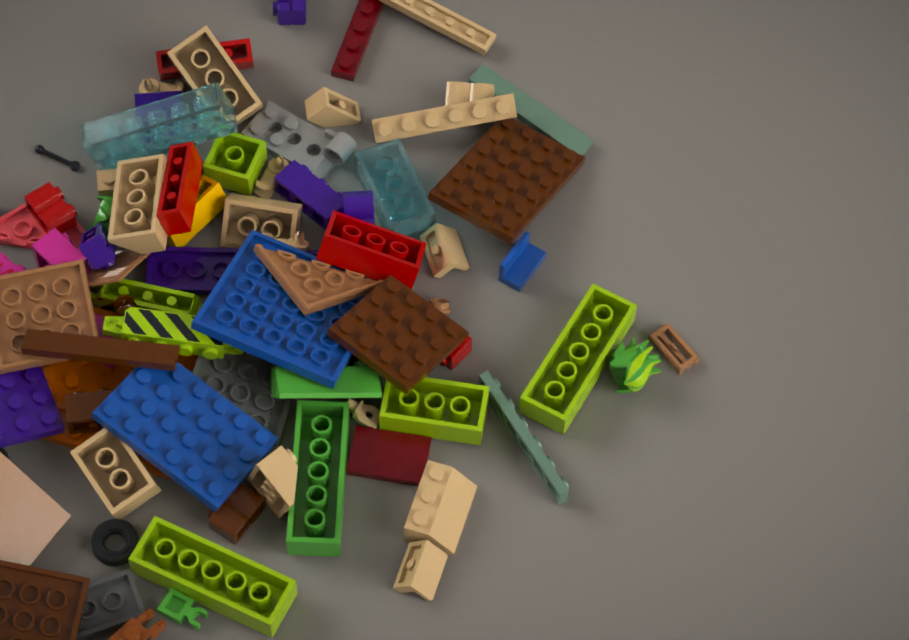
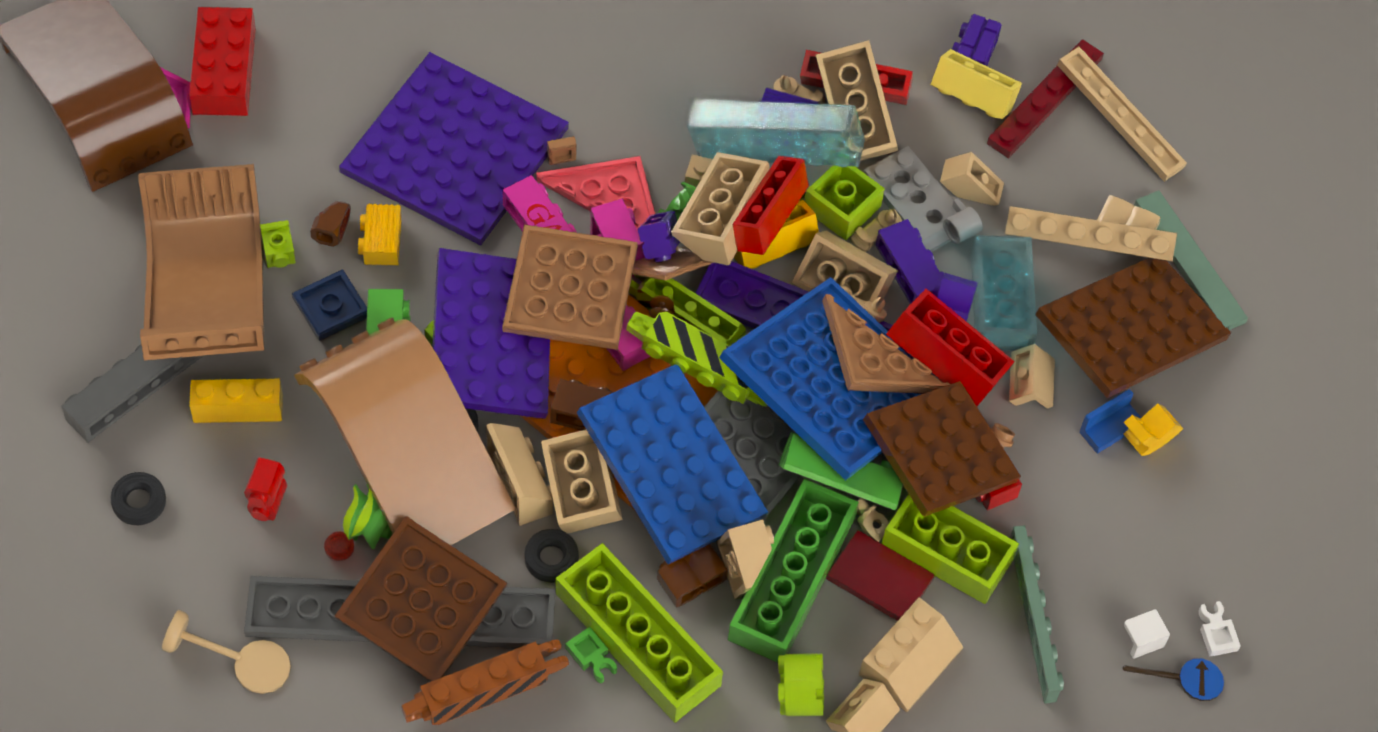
camera: 20 degrees right, 0 degrees up
reddish brown tile [21,329,180,371] -> none
red brick [24,182,78,234] -> none
black hinge [35,145,80,171] -> none
lime brick [519,284,637,435] -> none
bright green hair [609,338,661,393] -> none
medium nougat tile [648,323,700,375] -> none
none -> tan slope [486,423,553,526]
none -> lime brick [778,653,824,716]
none -> light yellow brick [930,49,1022,119]
none -> yellow brick [1123,403,1184,456]
none -> blue piece [1123,658,1224,701]
none -> white panel [1124,609,1170,659]
none -> white plate [1199,601,1241,657]

